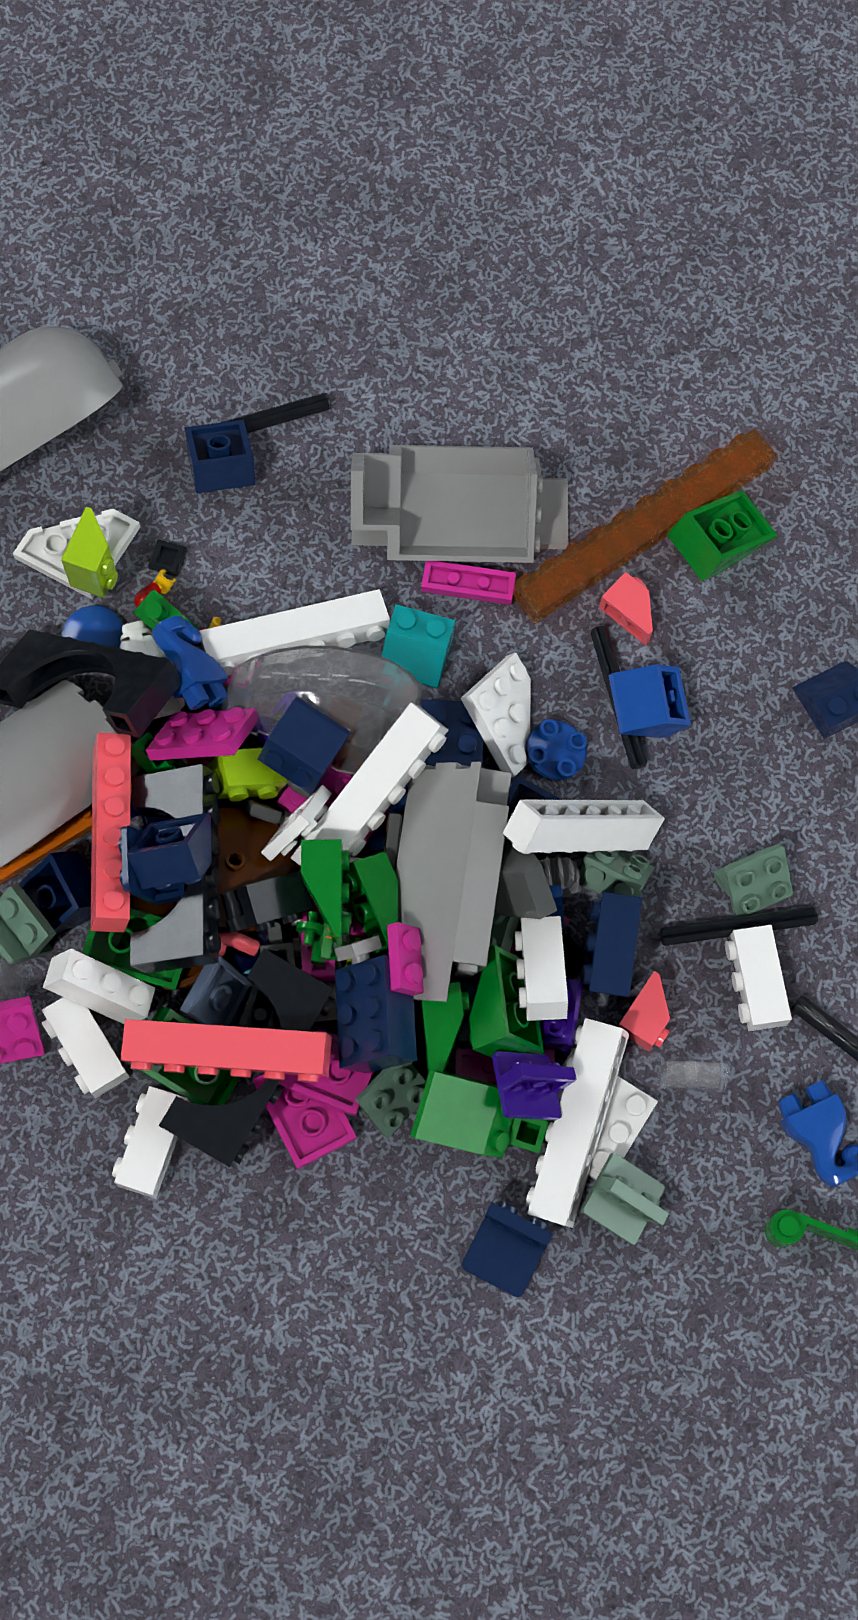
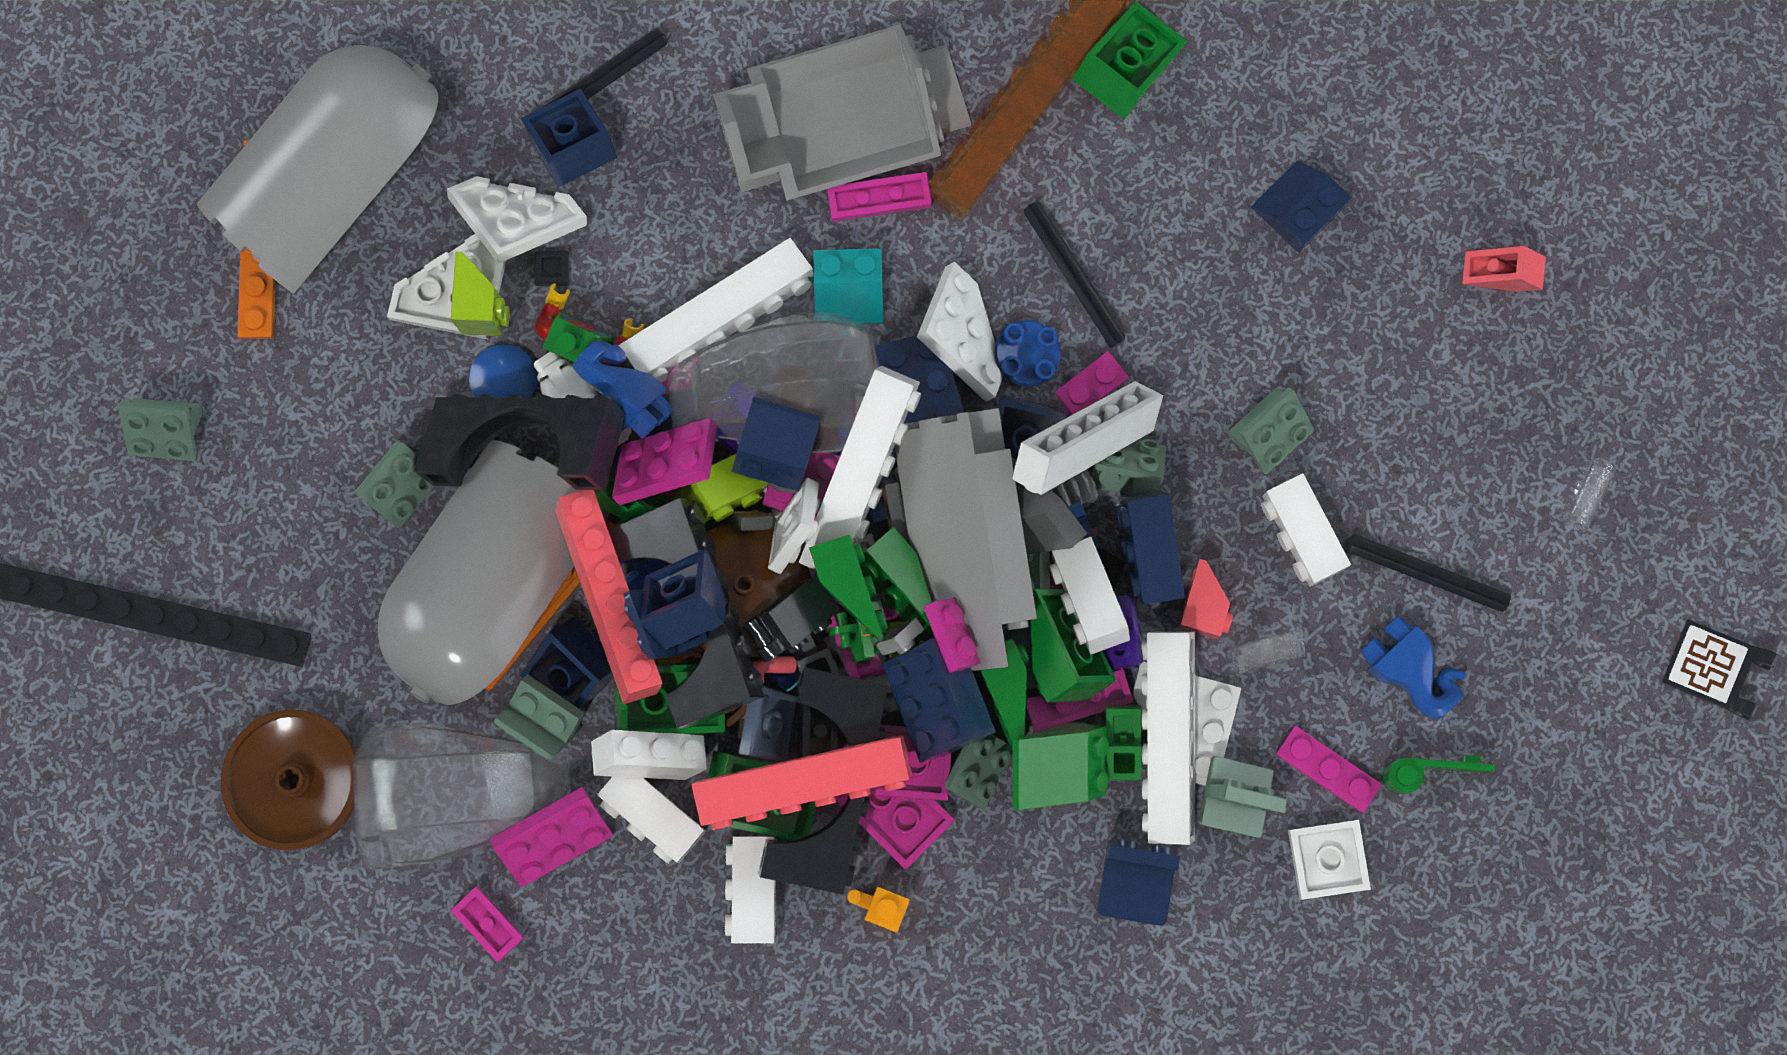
camera: 15 degrees left, 10 degrees up
dark purple bracket [492,1051,577,1120] -> none
coral slope [599,572,653,646] -> none
blue slope [608,664,691,738] -> none
black axle [660,906,818,946] -> none
none -> white plate [447,176,587,264]
none -> light orange brick [847,887,910,933]
none -> dark pink plate [1054,351,1129,415]
none -> dark pink plate [1275,726,1382,814]
none -> white plate [1288,820,1371,900]

